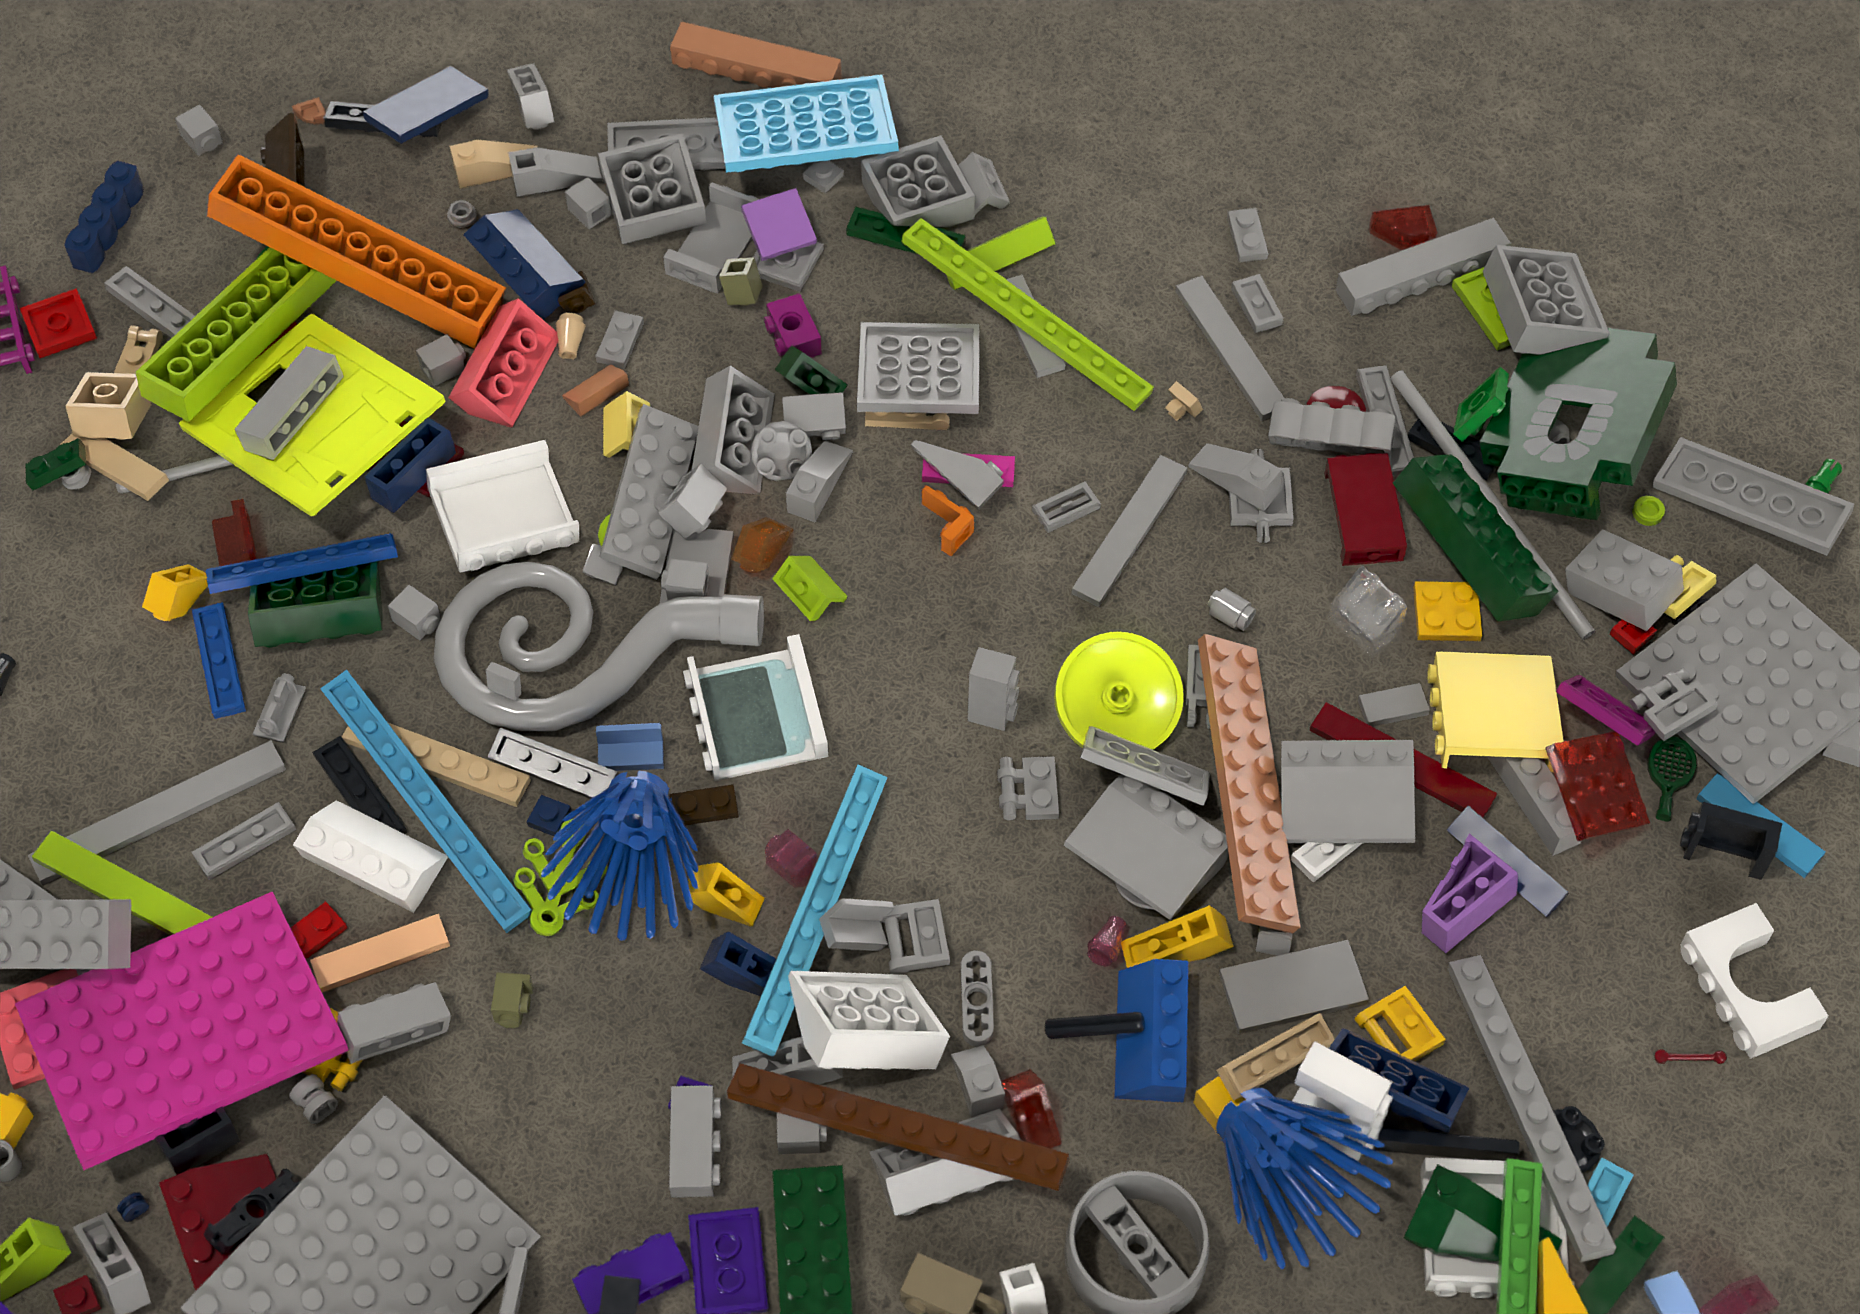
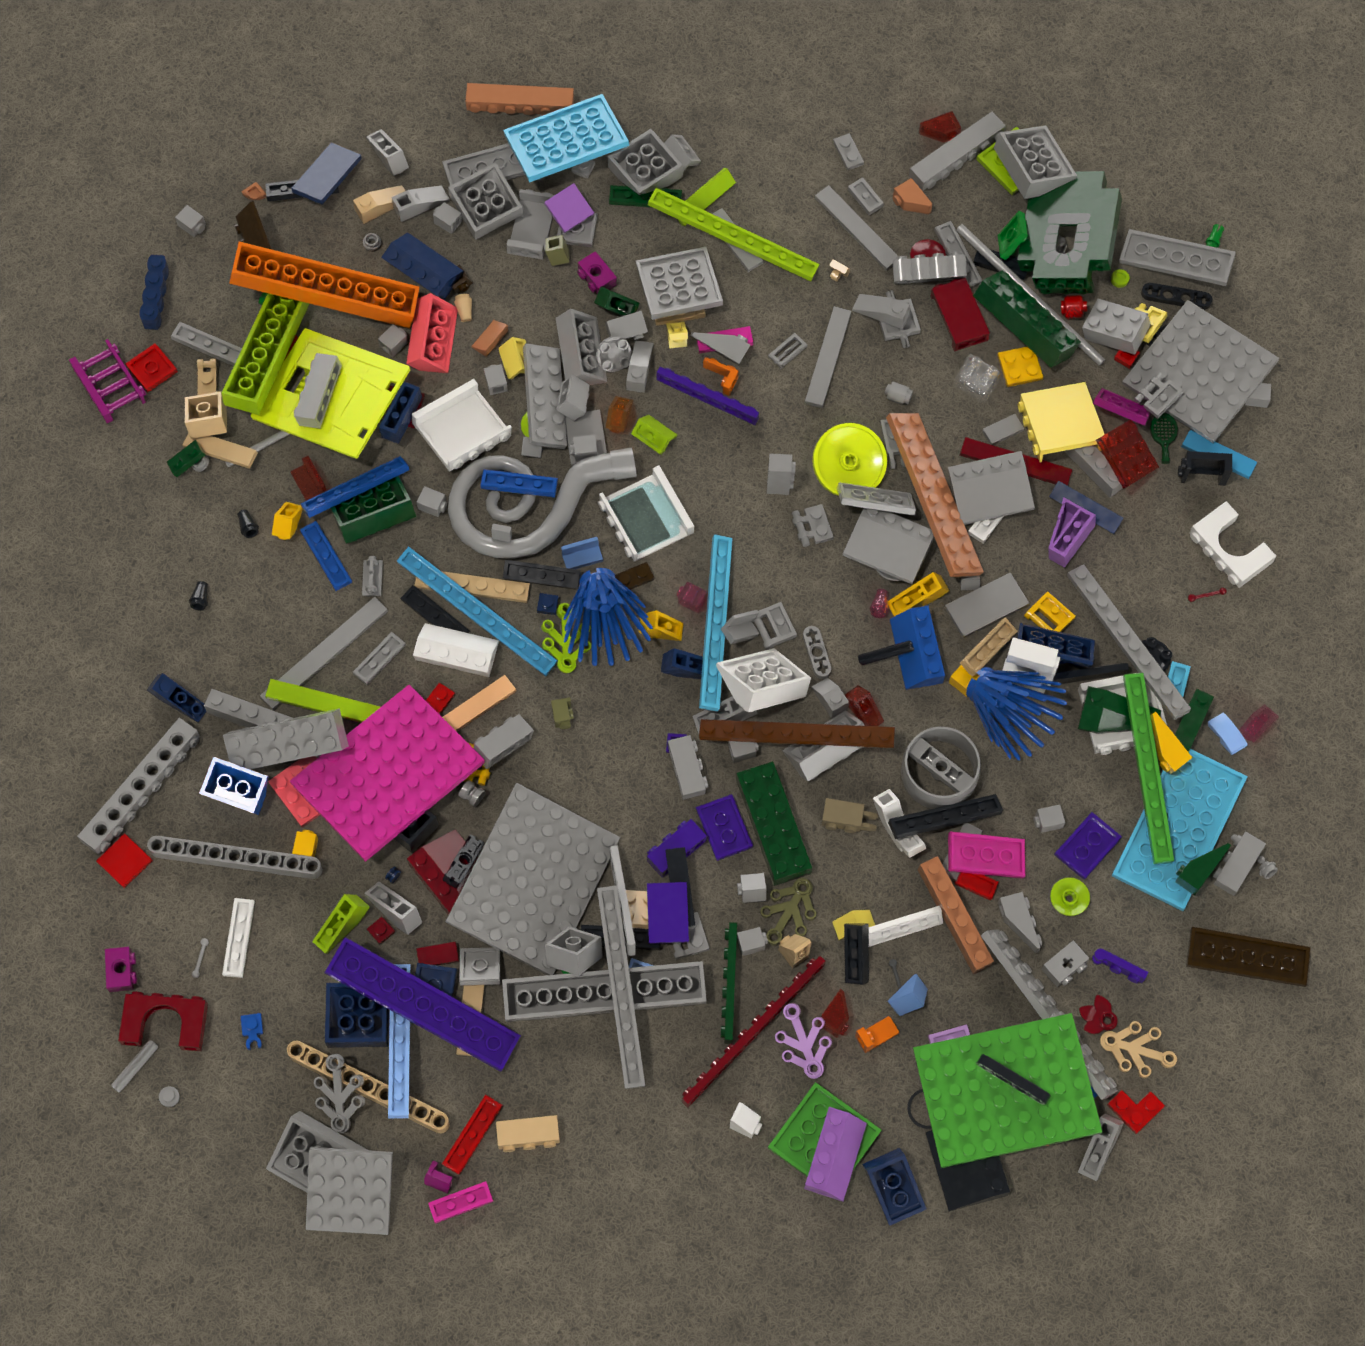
camera: 15 degrees left, 10 degrees up
light grey plate [596,311,644,369] -> none
none -> black cone [237,509,259,538]
none -> blue tile [480,469,558,498]
none -> light grey brick [484,364,508,395]
none -> dark purple plate [656,367,759,425]
none -> light yellow slope [666,322,688,348]
none -> nougat slope [893,178,933,214]
none -> red head [1061,295,1088,319]
none -> black beam [1141,283,1213,310]

